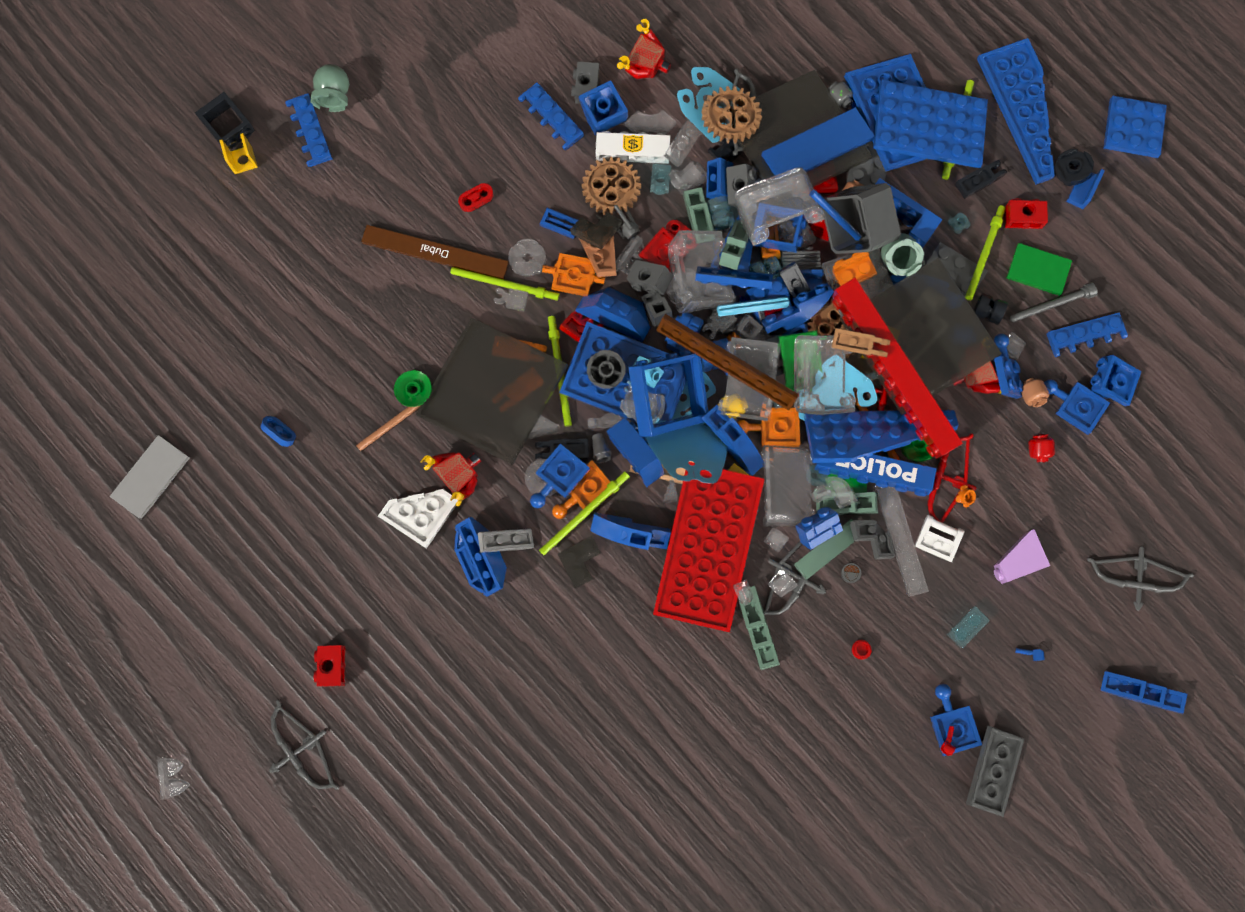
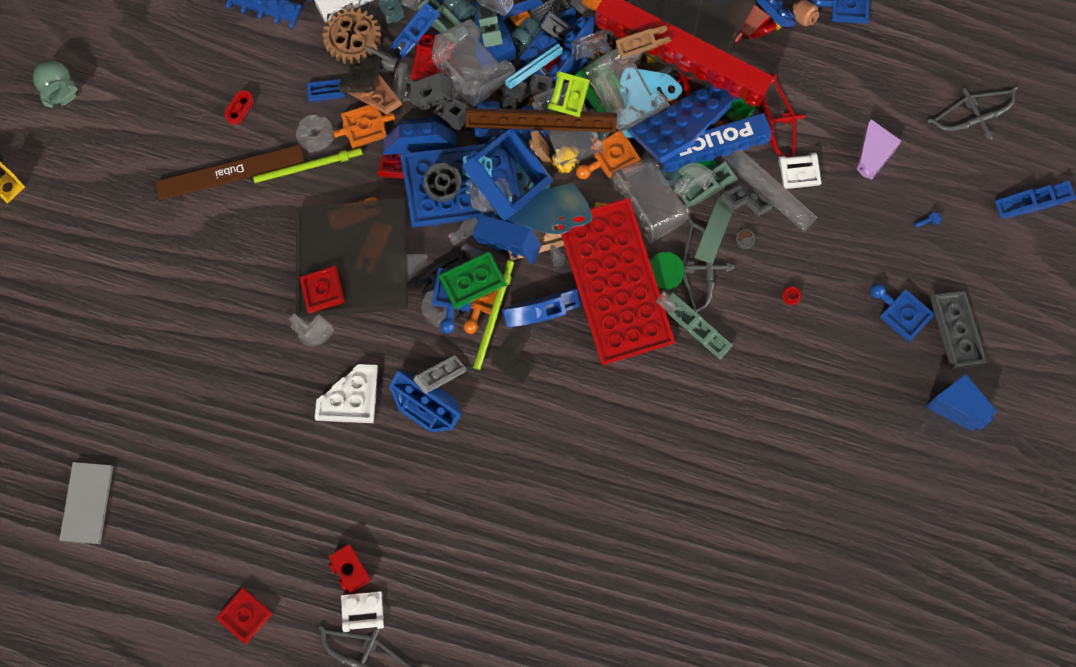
camera: 30 degrees left, 5 degrees down
blue plate [261,416,296,447] -> none
blue hinge [285,93,332,167] -> none
nougat bar [356,405,422,451] -> none
green dish [394,370,432,407] -> none
red torso [420,452,481,506] -> none
clear plate [494,288,529,312] -> none
lime bar [548,316,572,427] -> none
blue plate [695,266,773,290] -> none
blue slope [701,405,765,476] -> none
clear slope [764,528,789,552] -> none
clear slope [768,570,798,597] -> none
blue brick [795,507,843,550] -> none
red hand [940,726,956,756] -> none
clear light blue plate [947,606,990,648] -> none
orange plate [956,485,976,508] -> none
red head [1028,434,1055,462] -> none
none -> red plate [216,587,273,645]
none -> clear brick [289,314,335,346]
none -> red plate [299,265,345,314]
none -> white plate [341,592,384,632]
none -> blue plate [390,3,440,59]
none -> green tile [438,251,507,310]
none -> medium nougat hinge [529,131,552,167]
none -> lime plate [547,71,590,117]
none -> clear tile [572,30,611,60]
none -> green tile [650,252,685,290]
none -> blue slope [927,375,997,432]

